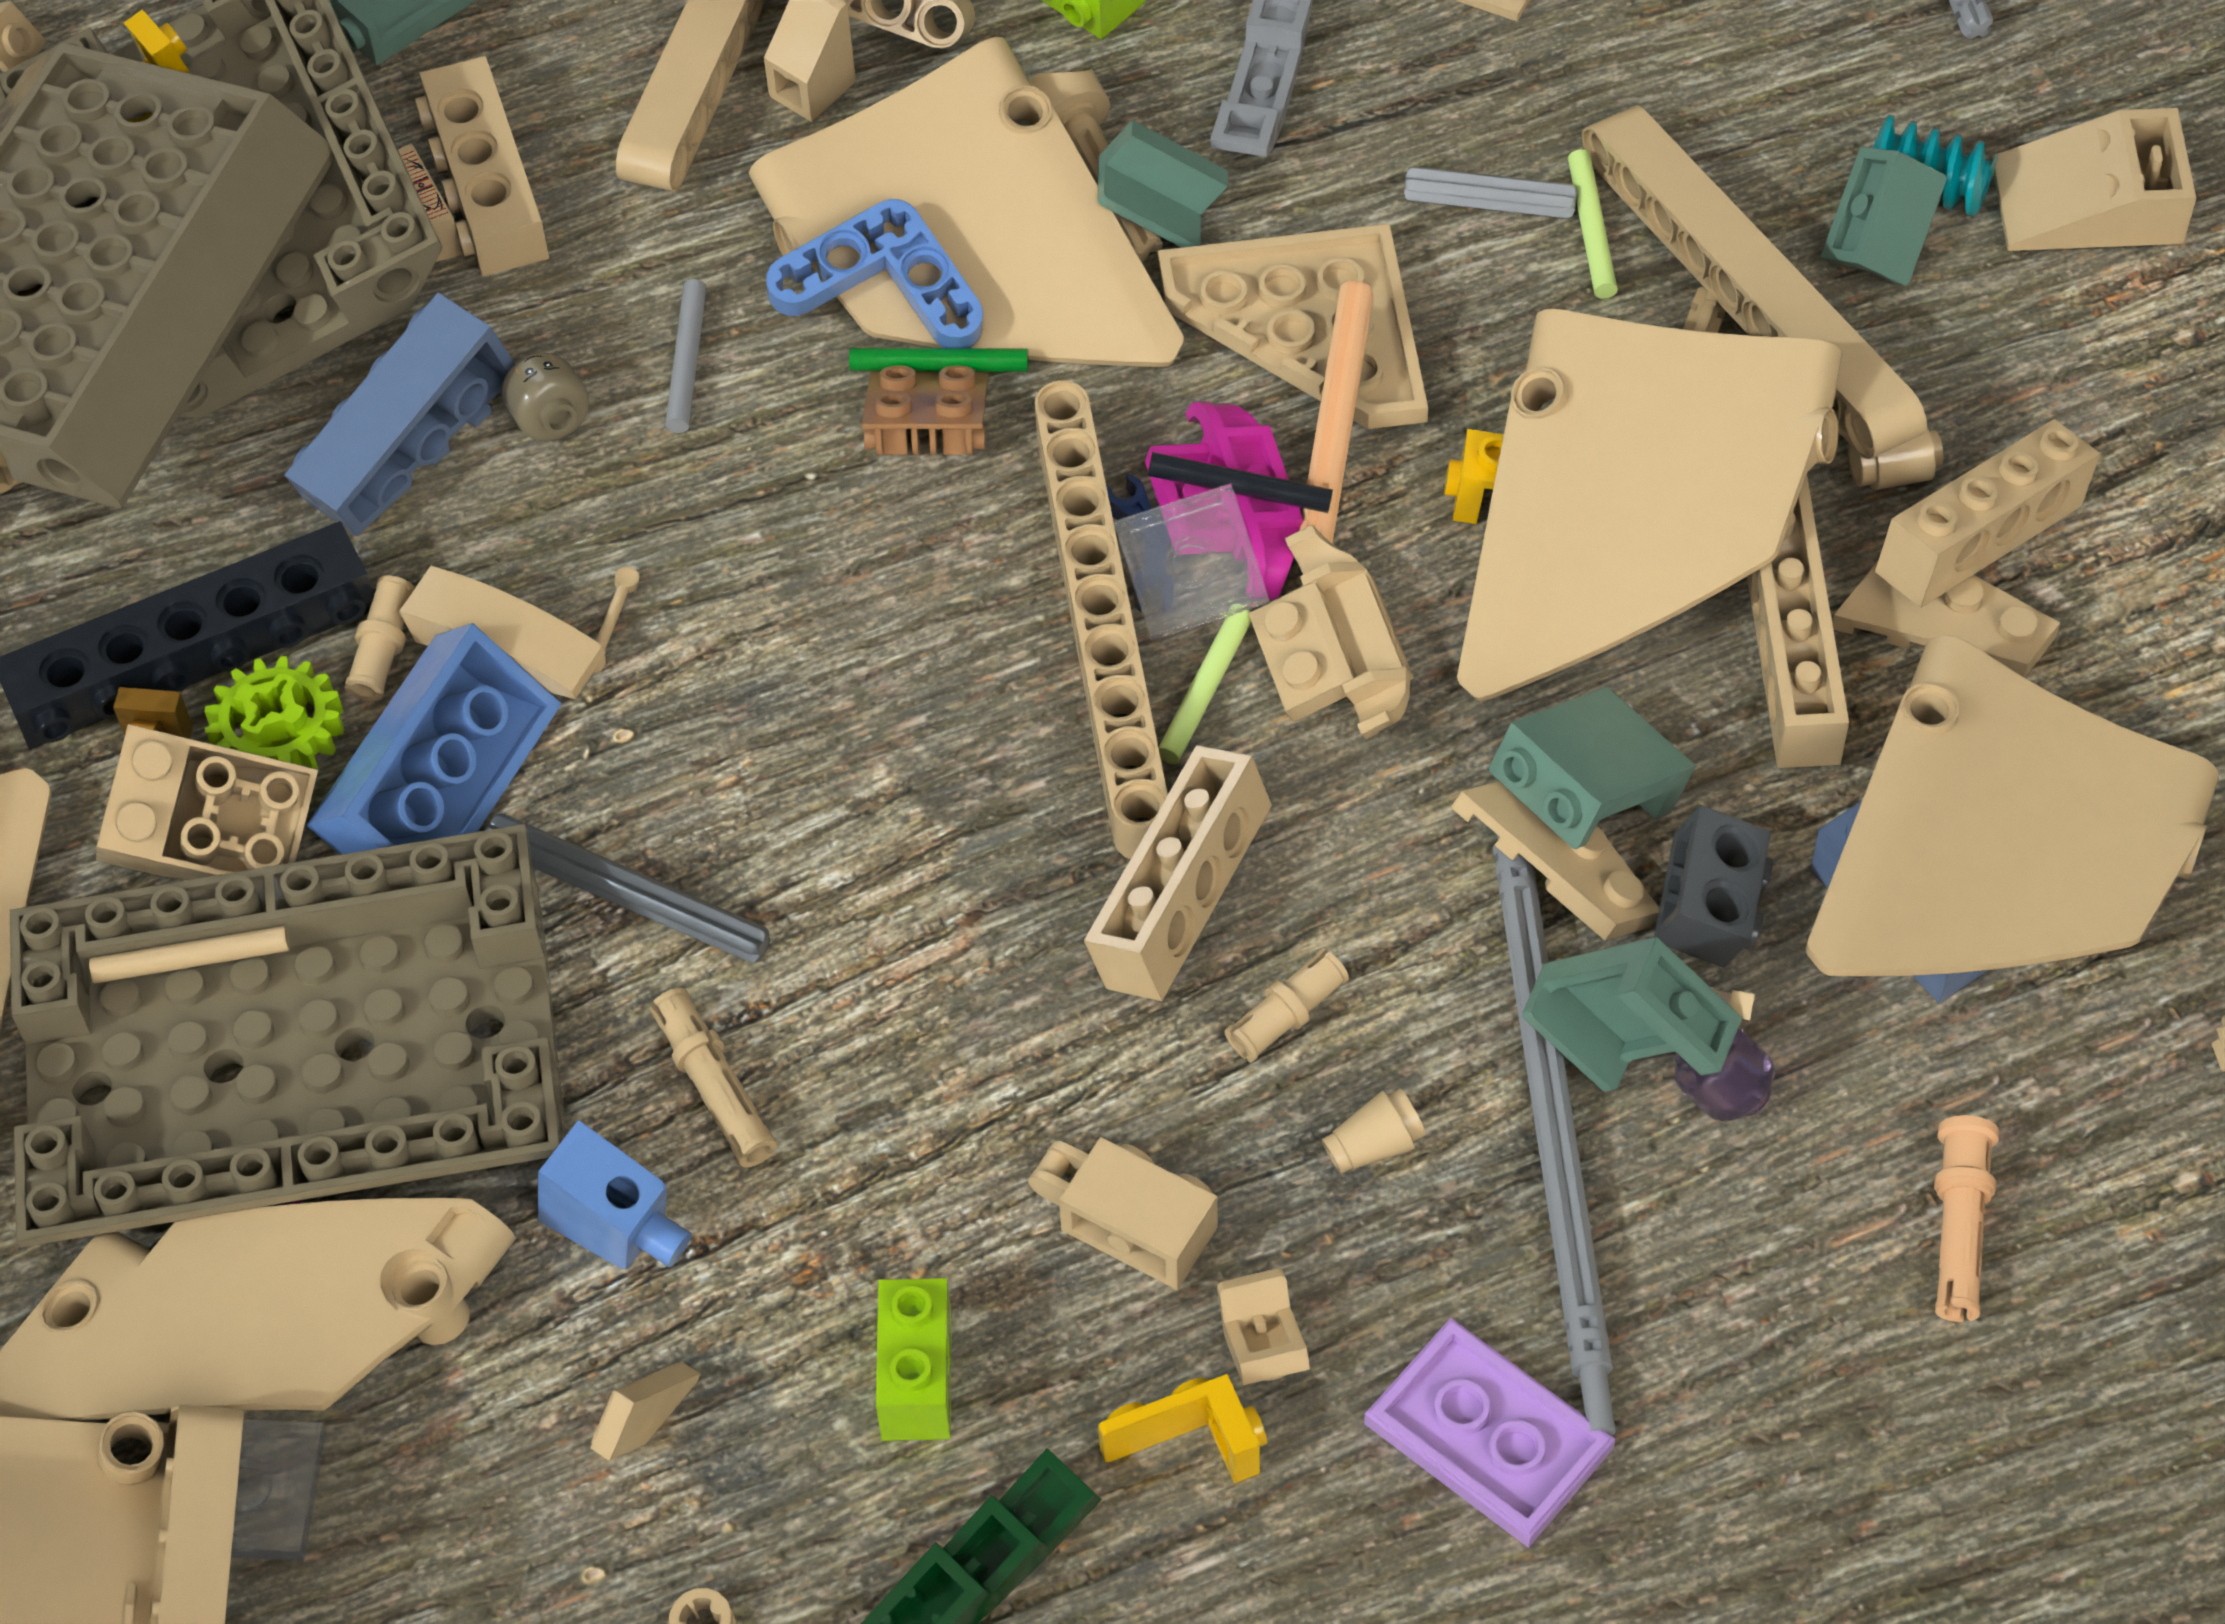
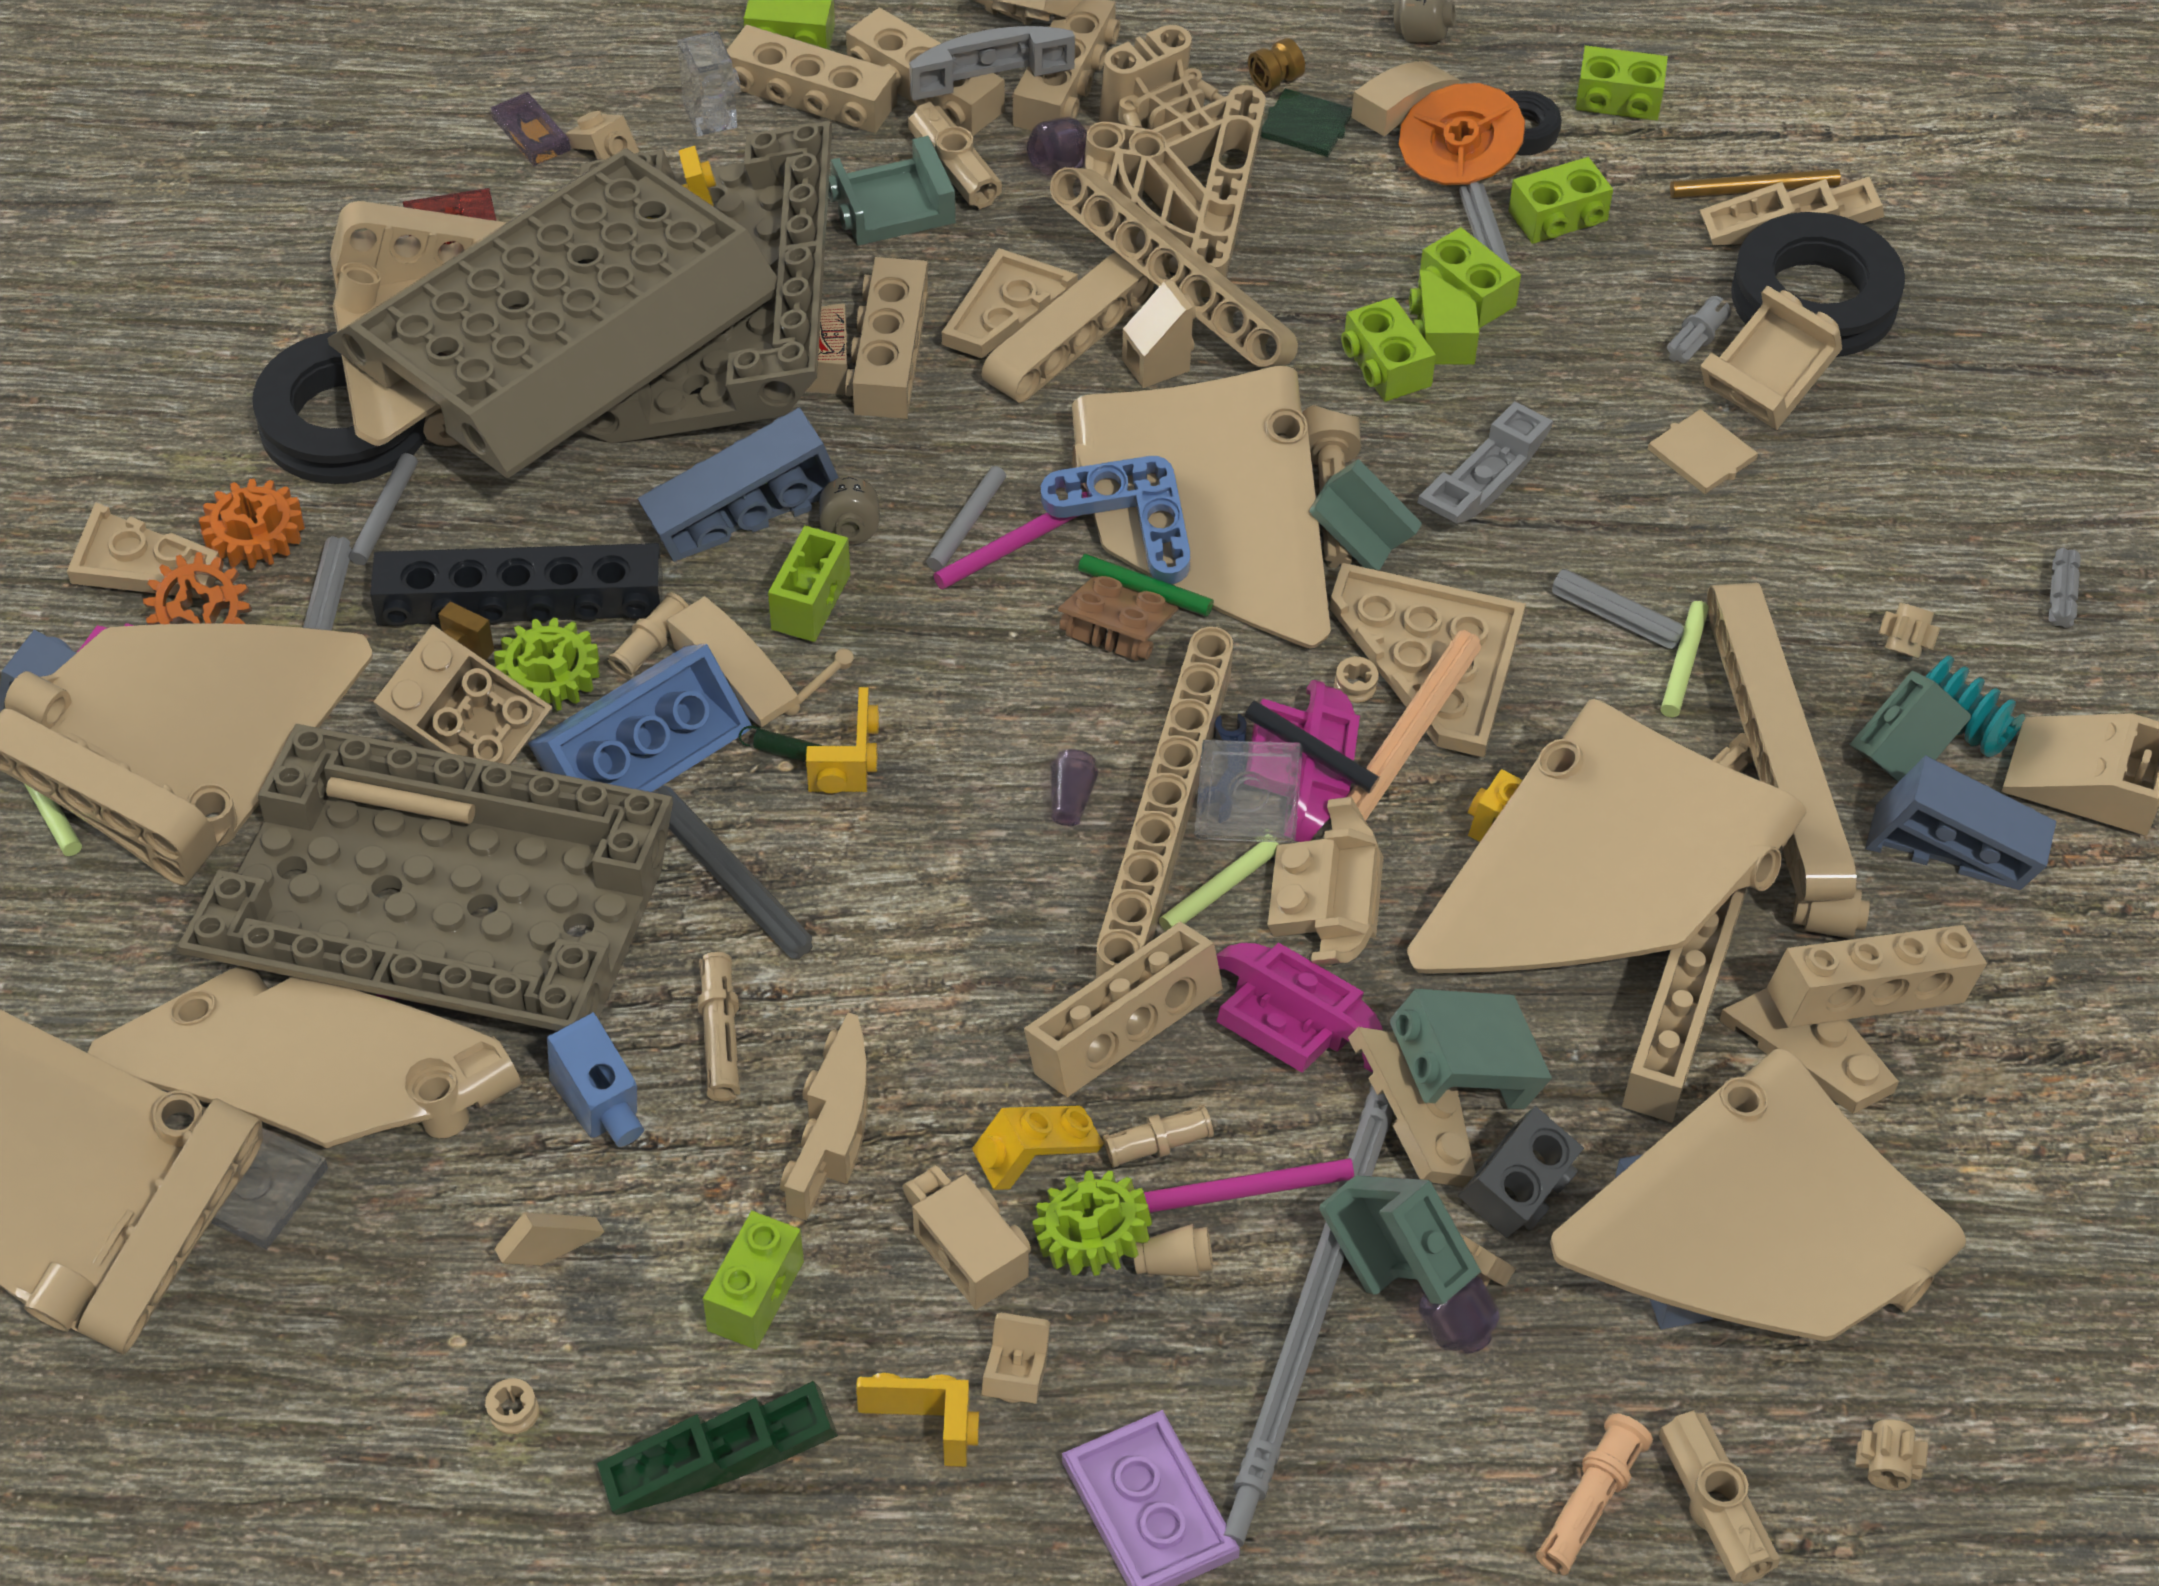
camera: 20 degrees right, 5 degrees down
none -> dark green piece [739,726,824,763]
none -> lime brick [768,525,851,642]
none -> tan slope [780,1012,868,1221]
none -> yellow bracket [806,687,879,794]
none -> dark pink bar [933,492,1088,590]
none -> tan wing [941,248,1078,358]
none -> yellow bracket [972,1106,1104,1190]
none -> lime gear [1033,1170,1152,1276]
none -> clear purple cone [1050,749,1099,826]
none -> dark pink bar [1144,1158,1355,1213]
none -> dark pink plate [1216,942,1383,1073]
none -> tan bush [1334,656,1379,703]
none -> tan piece [1659,1410,1780,1584]
none -> sand blue wedge [1865,755,2056,890]
none -> tan gear [1878,603,1940,659]

